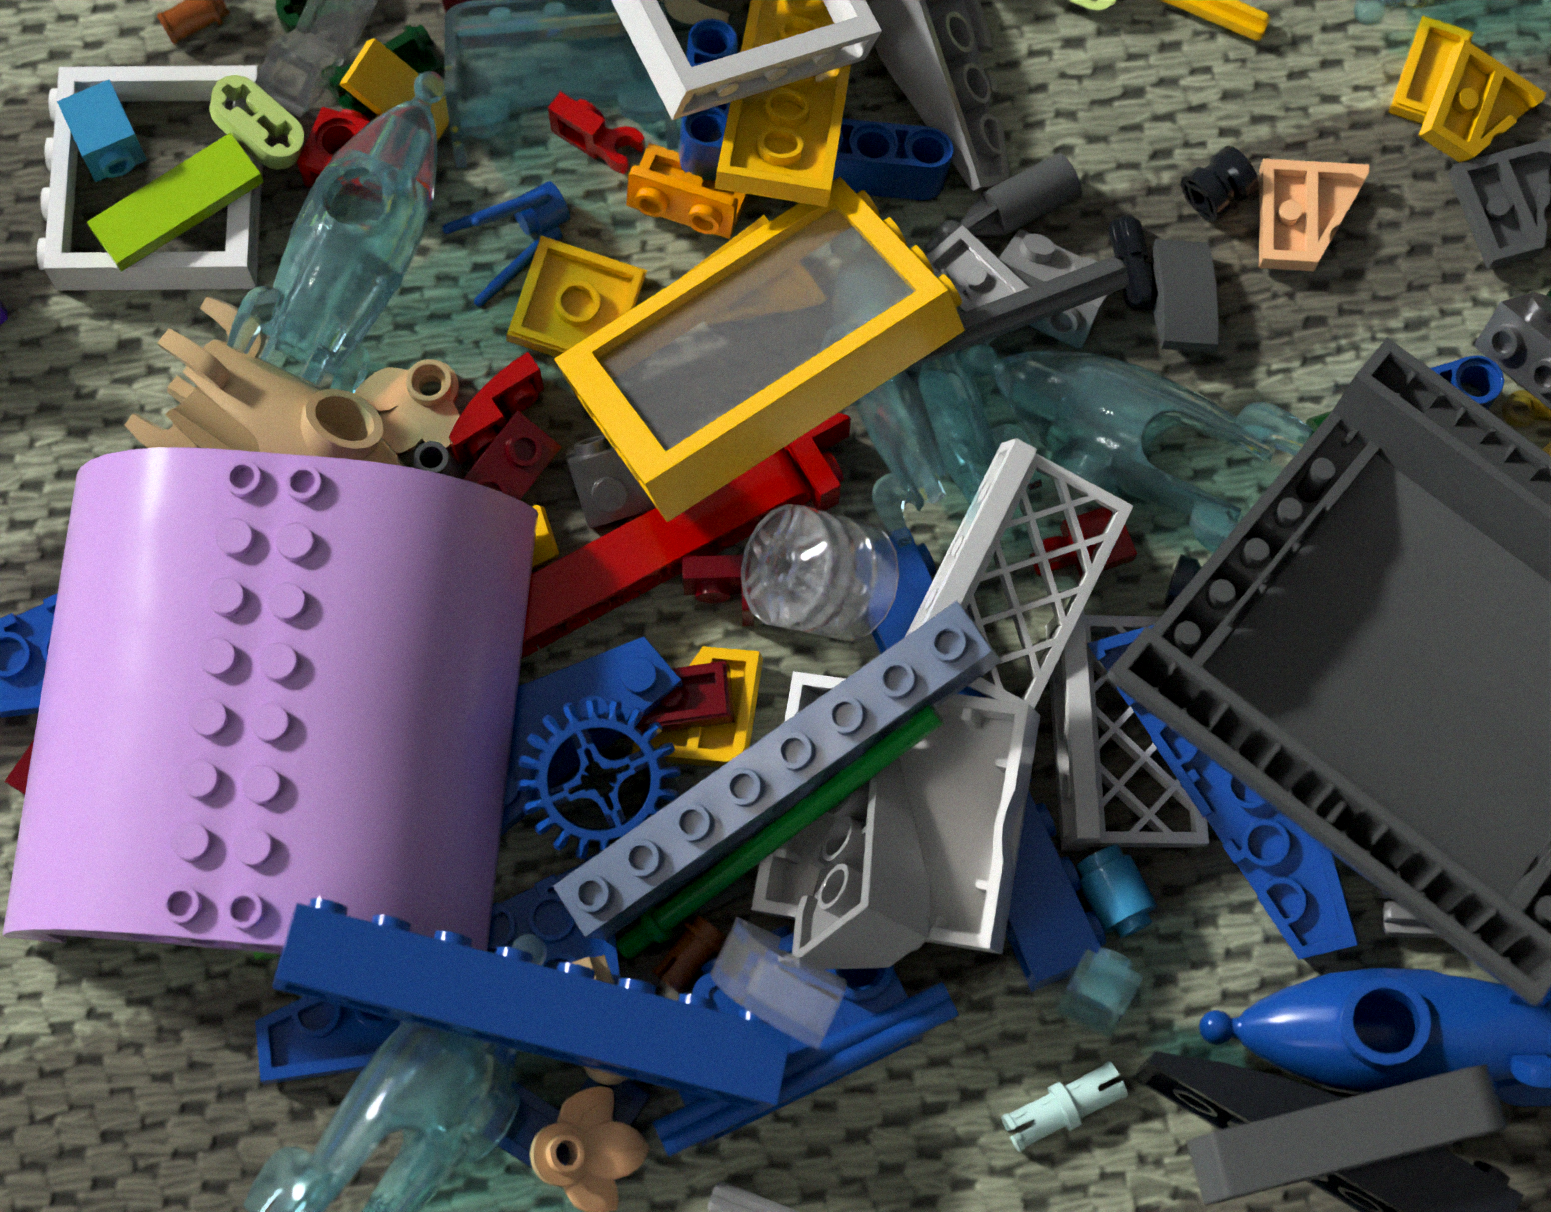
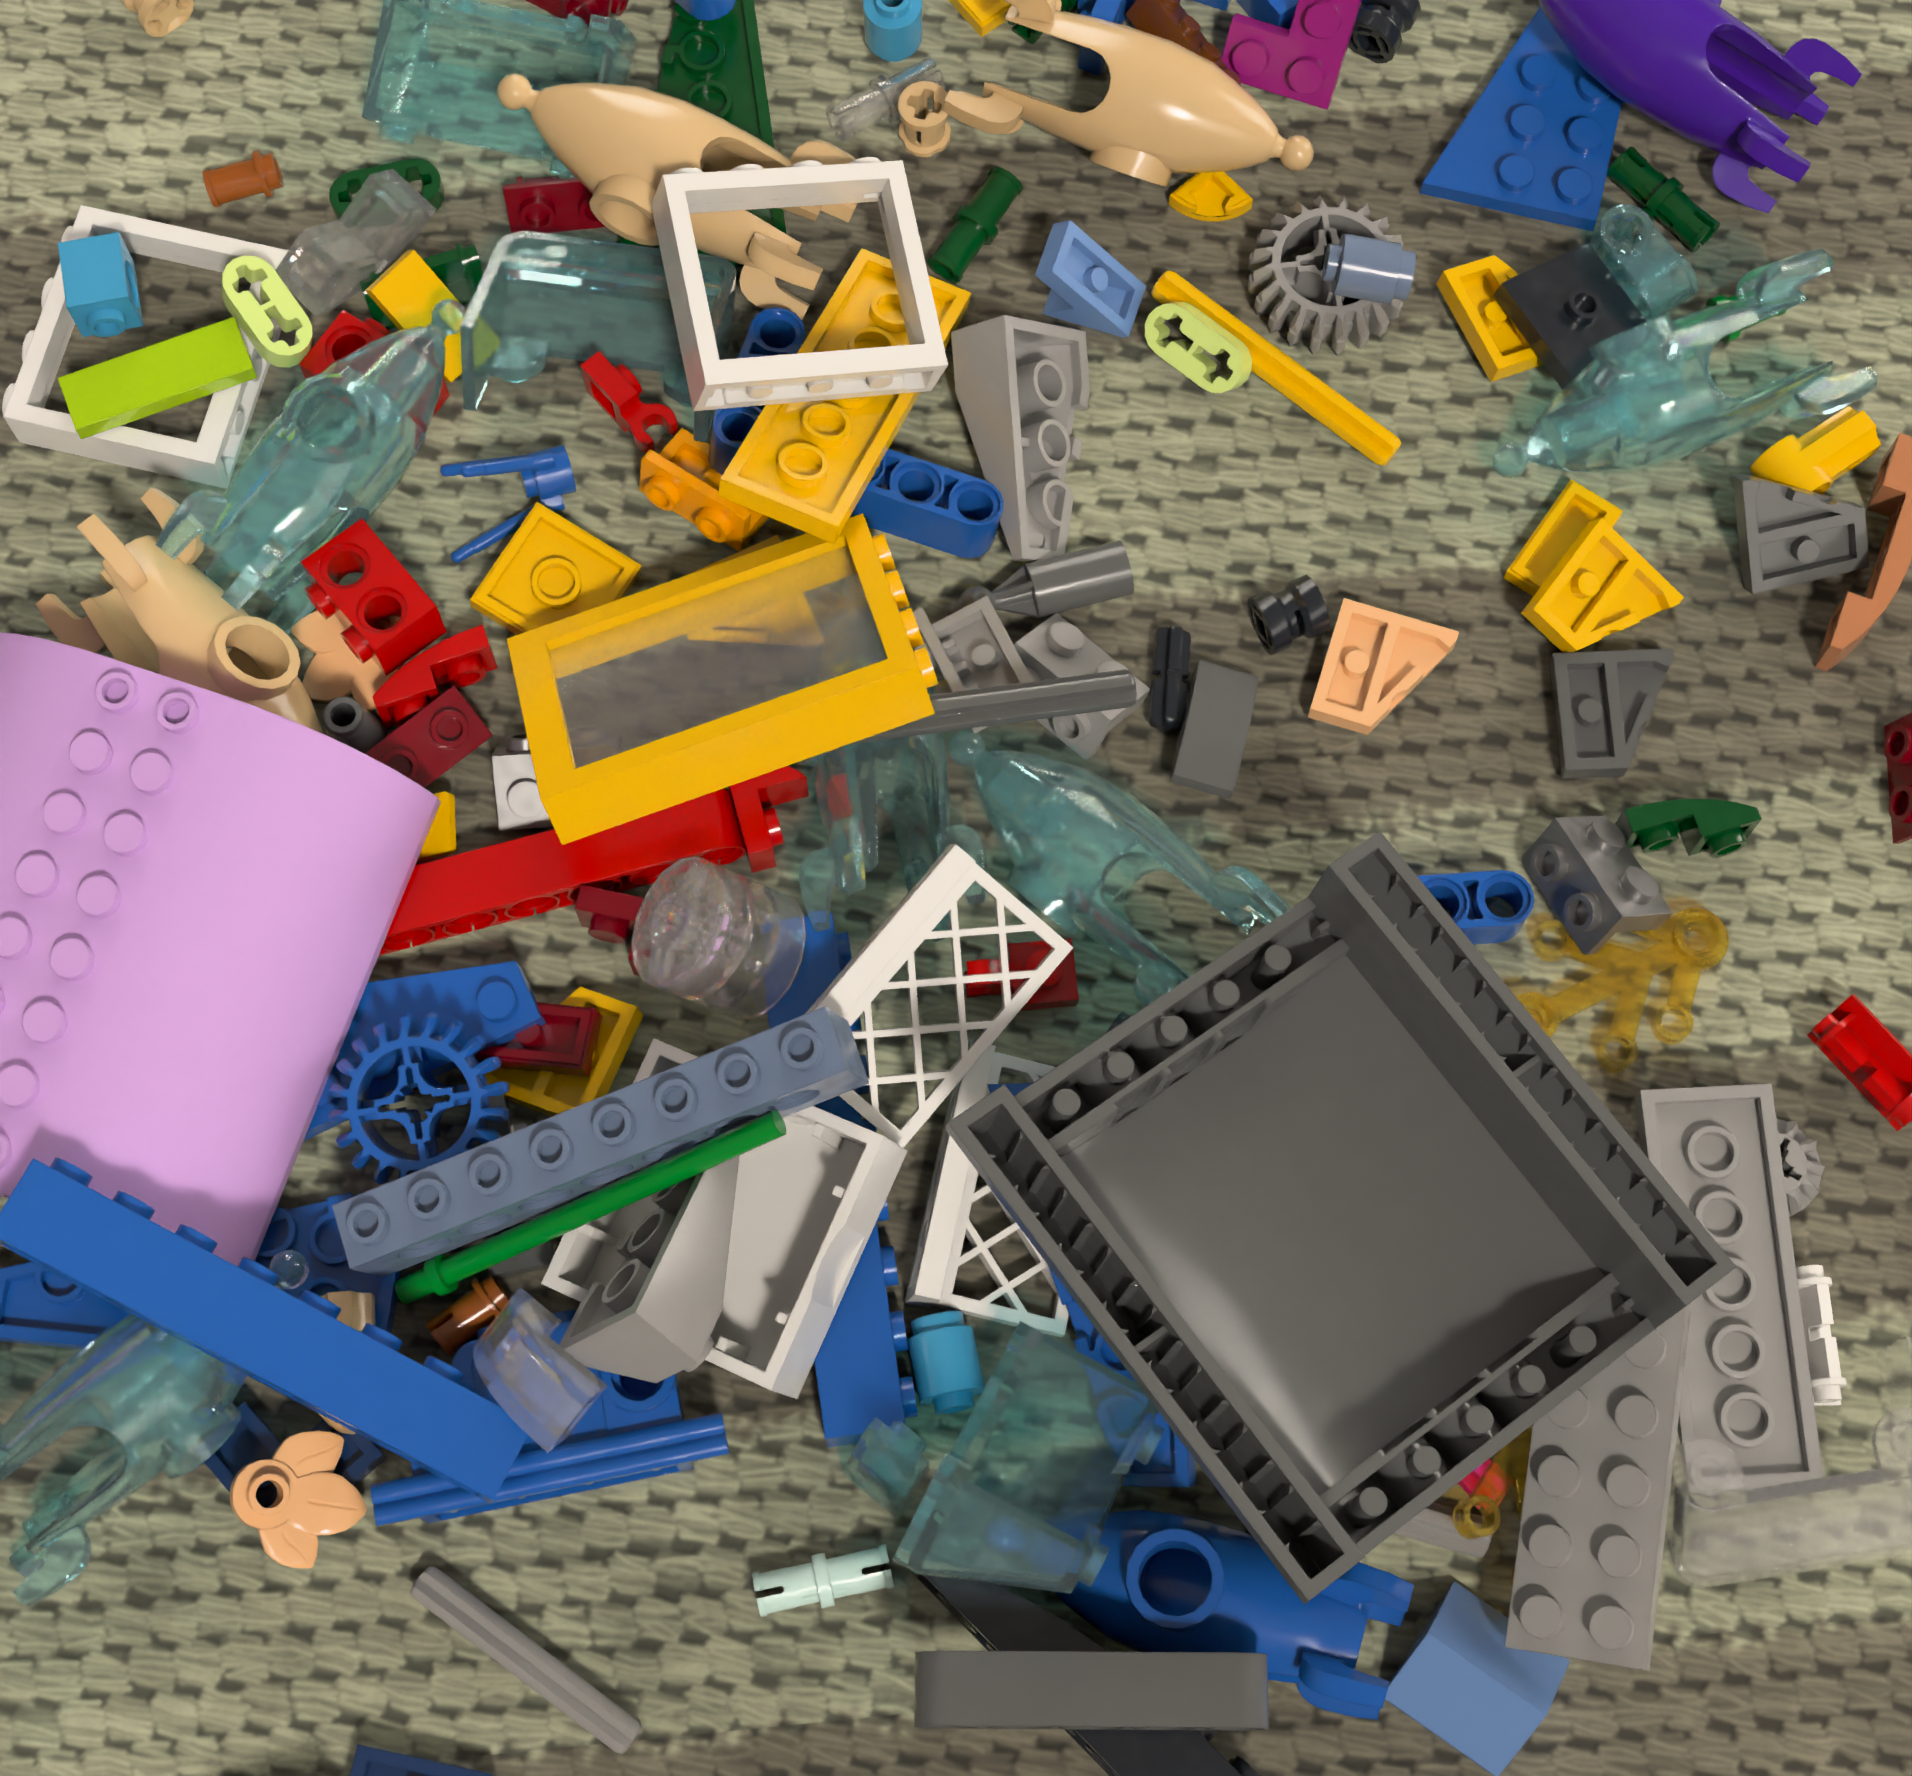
camera: 15 degrees right, 0 degrees up
none -> red brick [301,518,447,676]
none -> clear light blue windscreen [892,1321,1165,1594]

